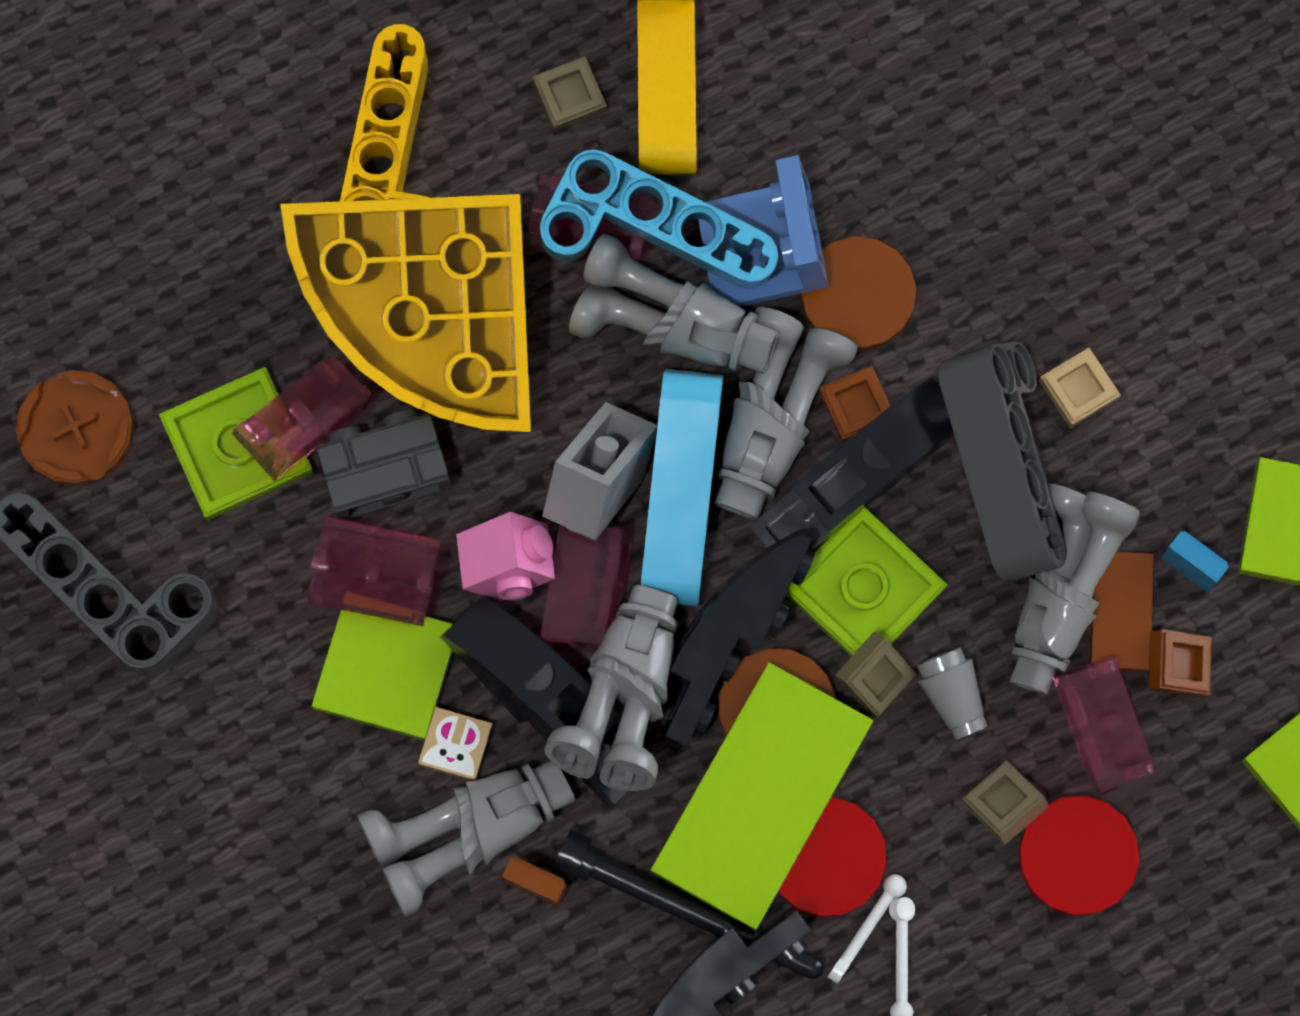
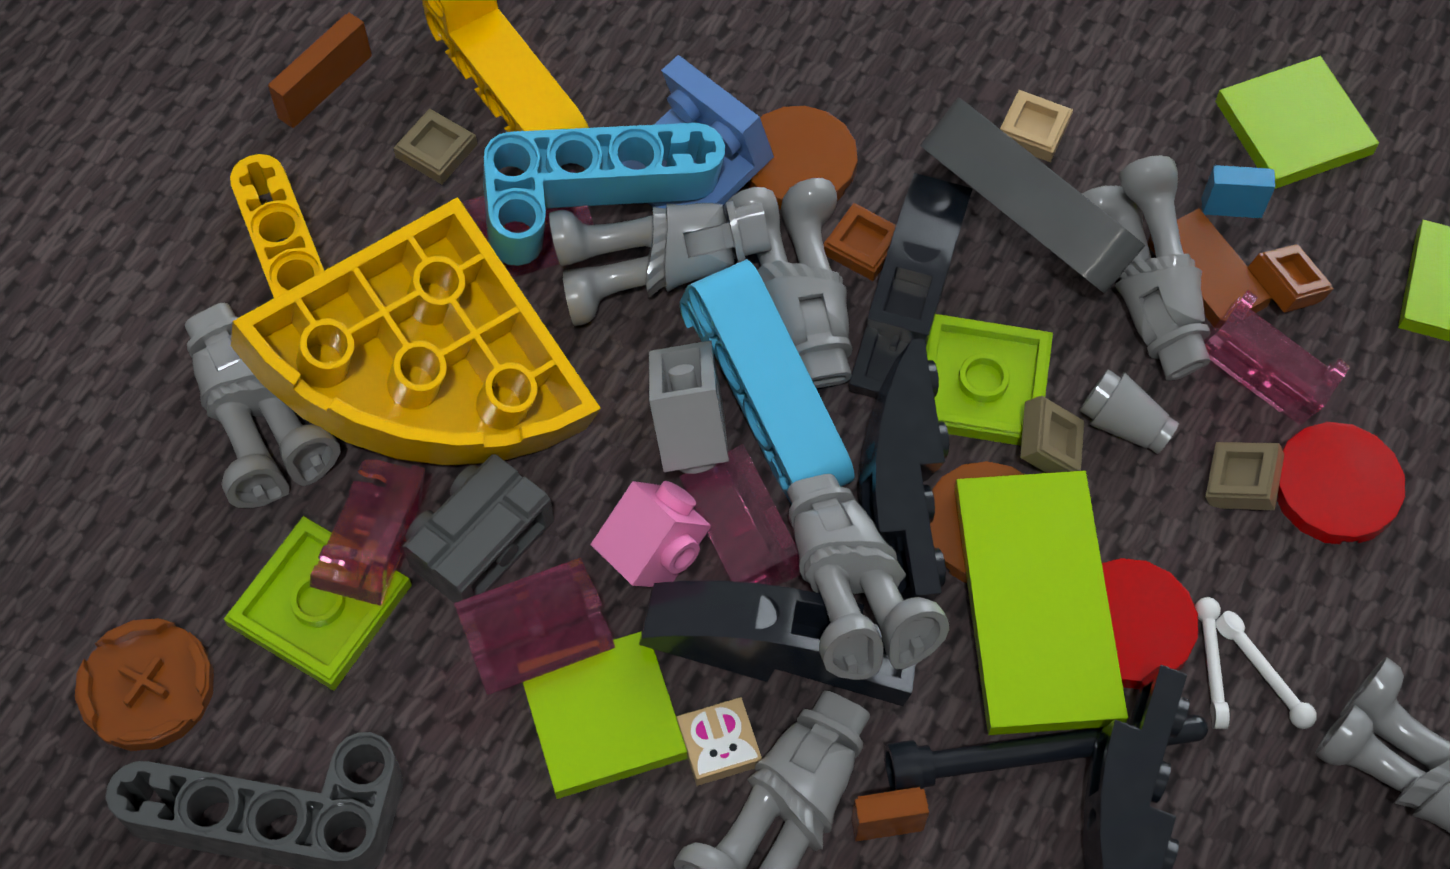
camera: 35 degrees left, 15 degrees down
none -> light grey piece [185,303,341,508]

